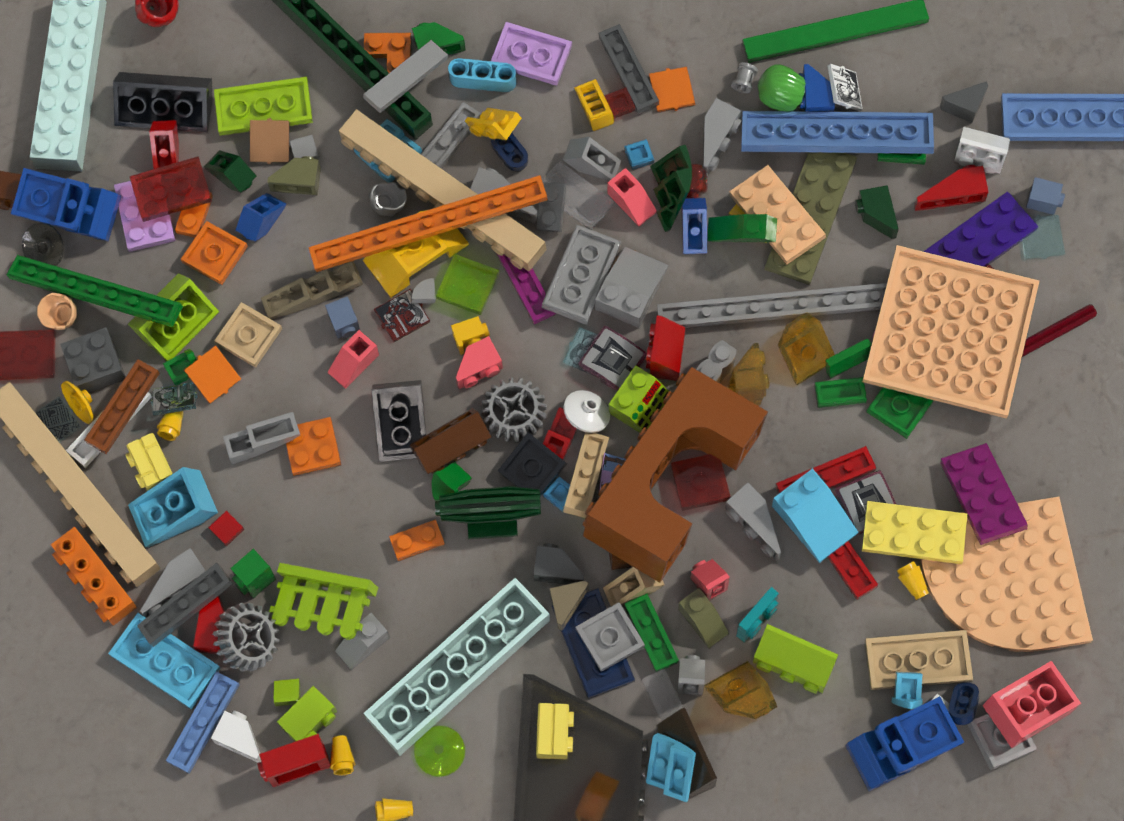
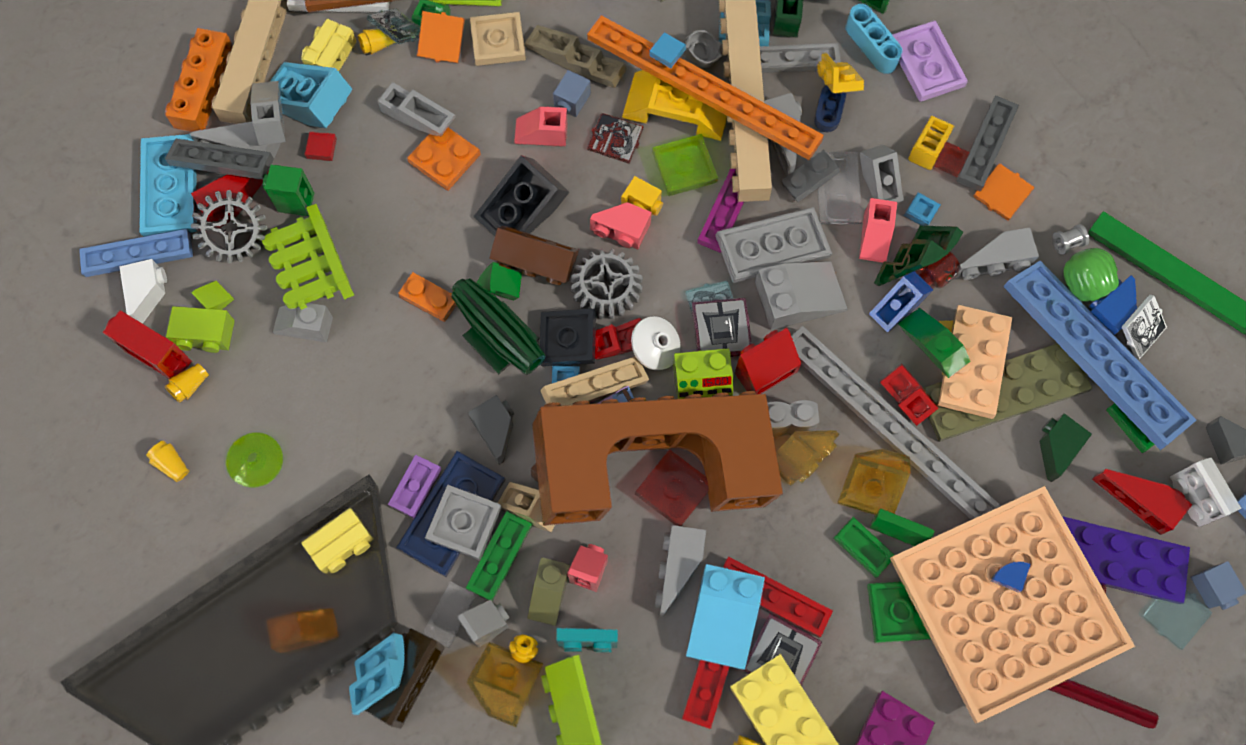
camera: 45 degrees right, 0 degrees up
light aqua brick [364,578,550,756] -> none
light grey tile [411,278,436,303] -> none
dark tan slope [550,581,589,631] -> none
none -> light grey slope [251,81,286,145]
none -> medium lavender plate [388,455,442,519]
none -> yellow plate [509,634,538,663]
none -> dark azure tile [649,32,686,68]
none -> red slope [880,363,938,426]
none -> blue tile [991,562,1031,593]

